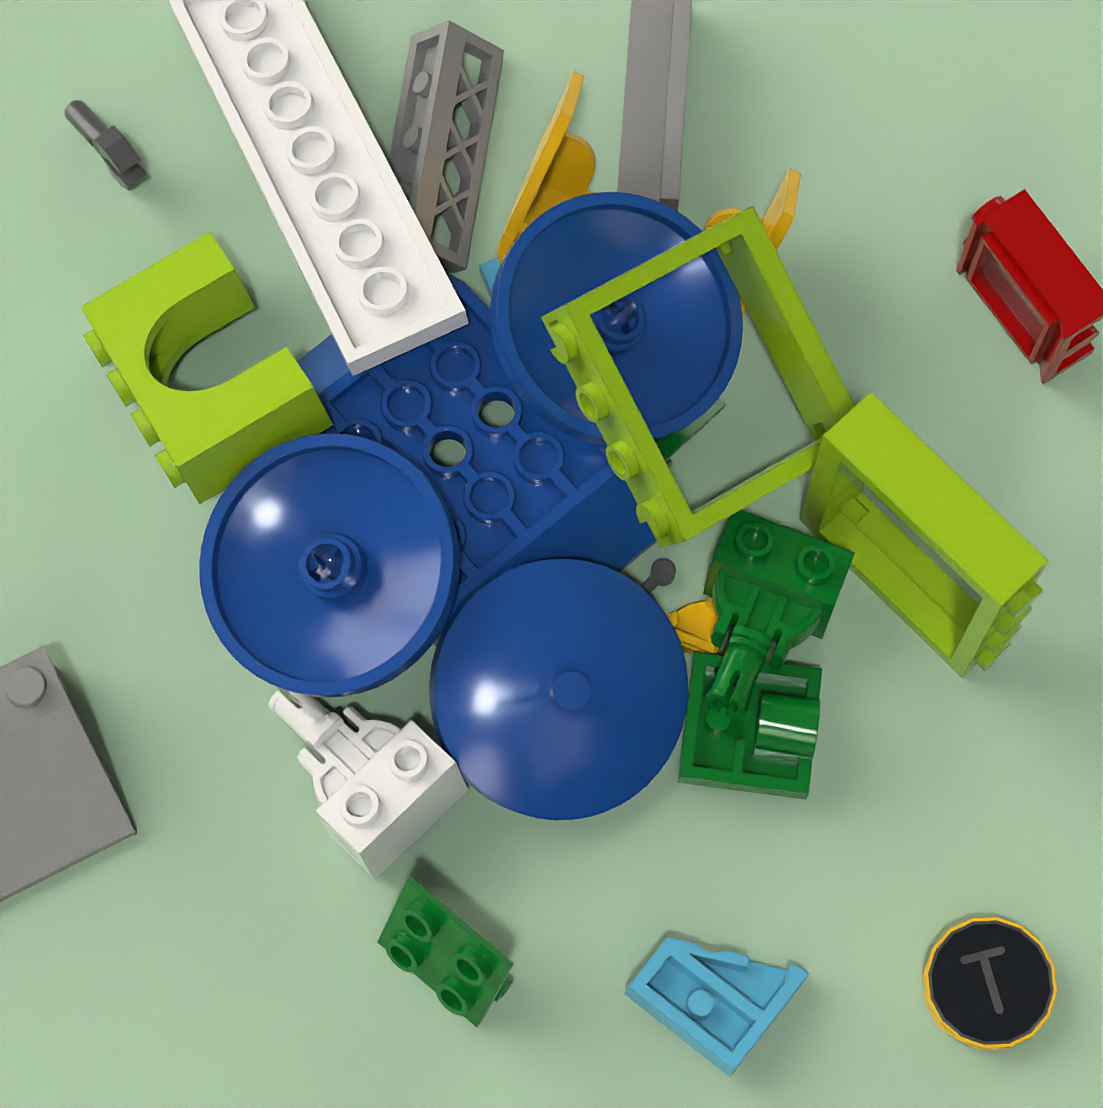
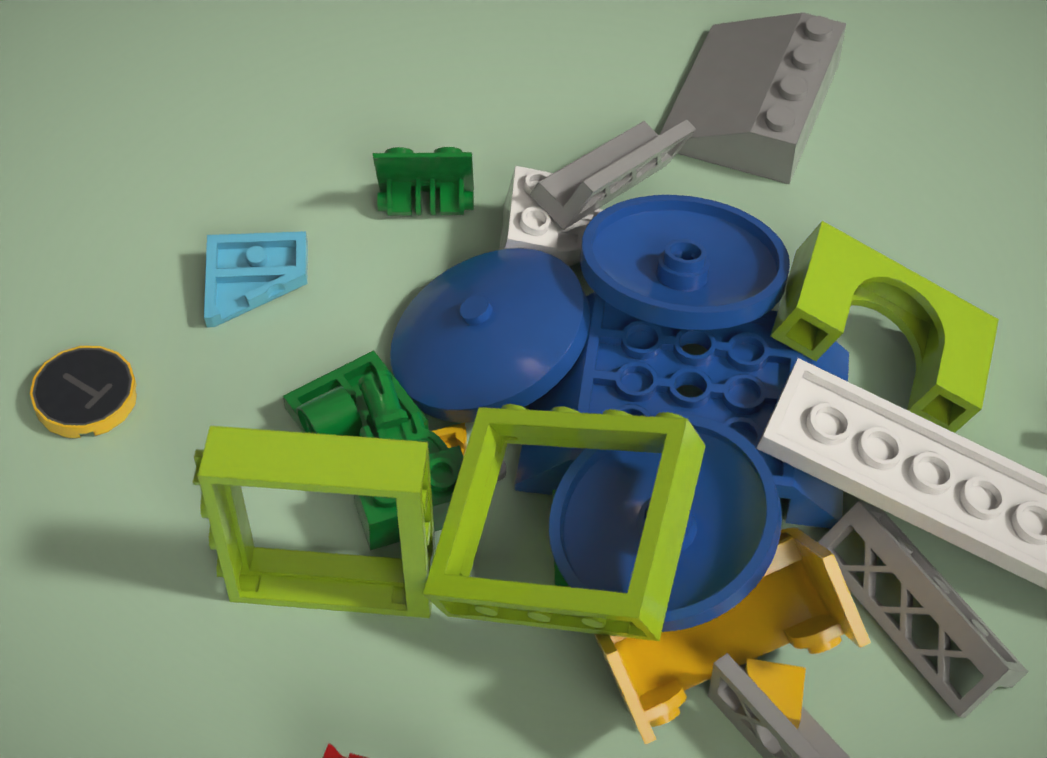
camera: 140 degrees right, 20 degrees down
none -> light grey fence [530,119,696,230]
none -> yellow tile [745,658,806,729]

